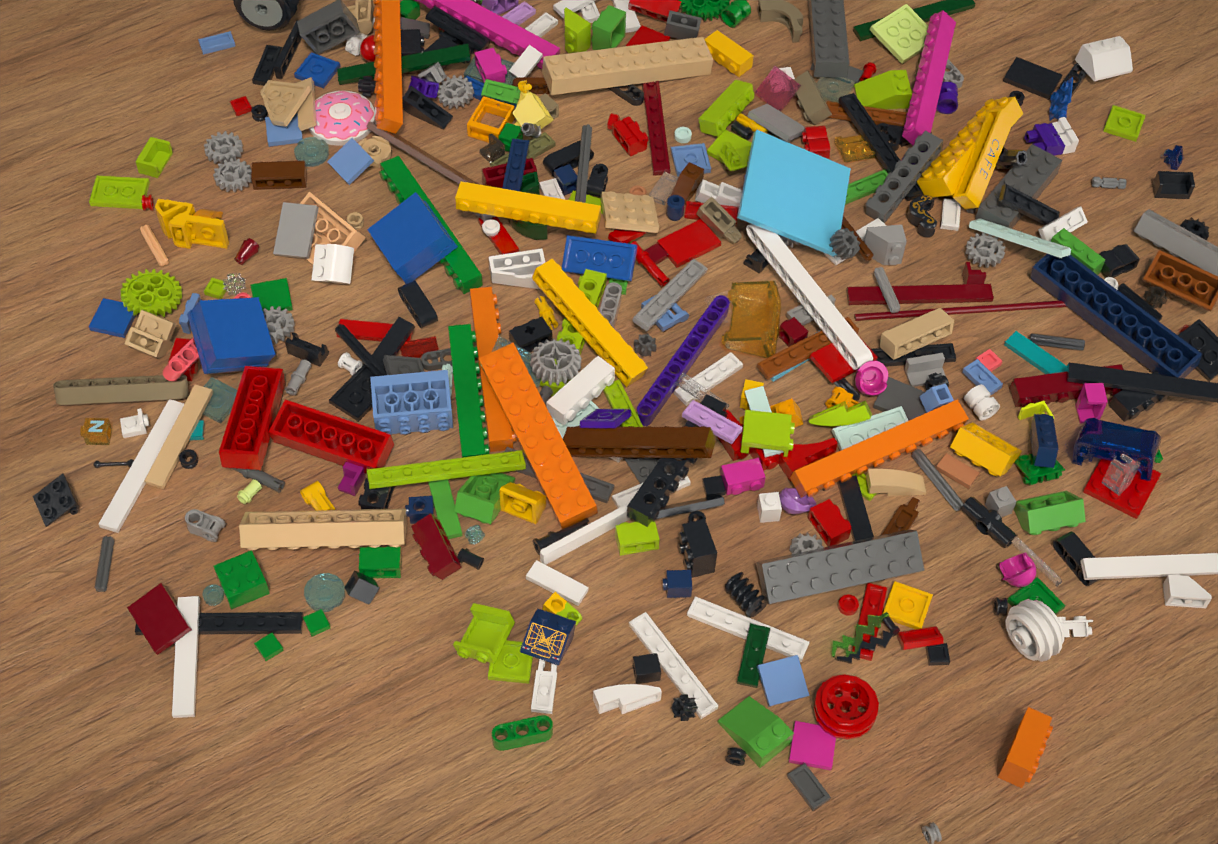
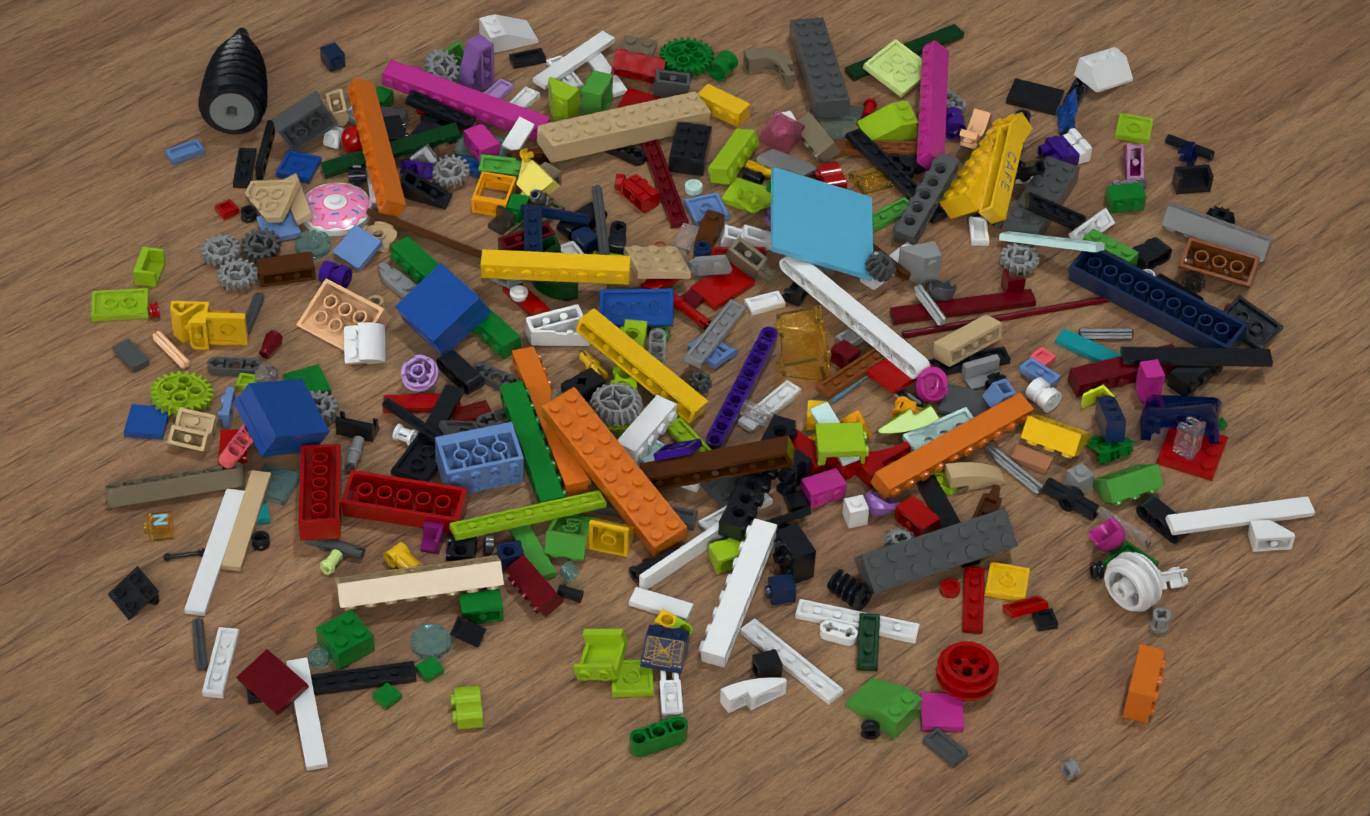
camera: 10 degrees left, 10 degrees down
white bracket [120,408,149,438] -> none
light grey piece [185,509,226,542] -> none
light grey tile [273,202,319,259] -> none
black gear [671,694,698,721] -> none
lavender tile [682,400,742,444] -> none
medium blue tile [757,655,810,707] -> none
piece [832,612,900,664] -> none
black animal [907,195,937,238] -> none
none -> dark grey tile [112,339,149,373]
none -> white tile [202,627,240,699]
none -> dark grey beam [207,357,263,376]
none -> dark grey gear [241,227,282,263]
none -> dark grey axle [246,292,264,335]
none -> dark purple wheel [318,260,353,289]
none -> light grey hinge [378,262,417,299]
none -> lavender cone [401,355,438,392]
none -> lime brick [450,685,483,730]
none -> dark grey beam [472,363,521,390]
none -> dark grey tile [484,534,494,554]
none -> dark blue axle [520,204,591,225]
none -> black brick [669,122,712,176]
none -> light grey hinge [686,255,732,276]
none -> white brick [699,518,777,668]
none -> white tile [744,291,786,316]
none -> black hips [776,449,812,496]
none -> white beam [819,620,858,646]
none -> dark grey hair [928,280,957,301]
none -> light nougat arch [959,108,993,150]
none -> green brick [1104,183,1147,214]
none -> magenta slope [1123,145,1144,180]
none -> light grey bush [1150,607,1171,634]
none -> black axle [1165,134,1215,160]

